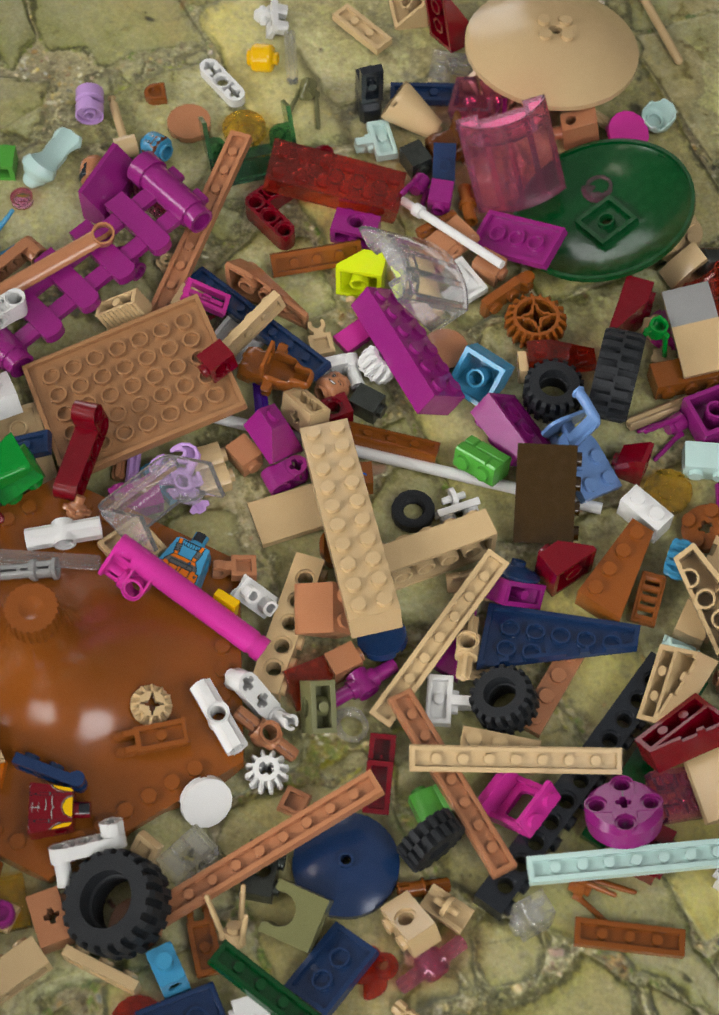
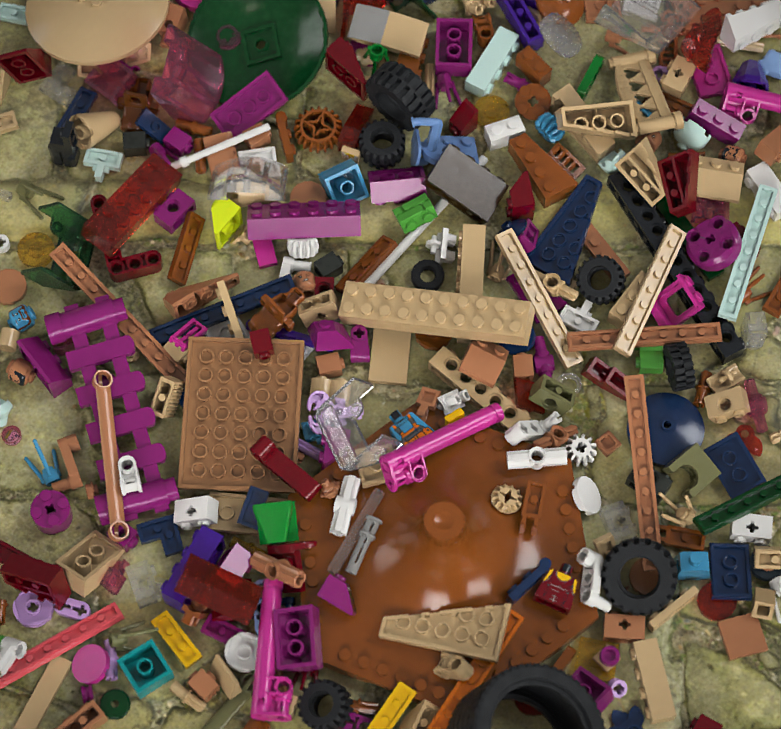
camera: 65 degrees left, 5 degrees up
tan plate [307,319,336,357] -> none

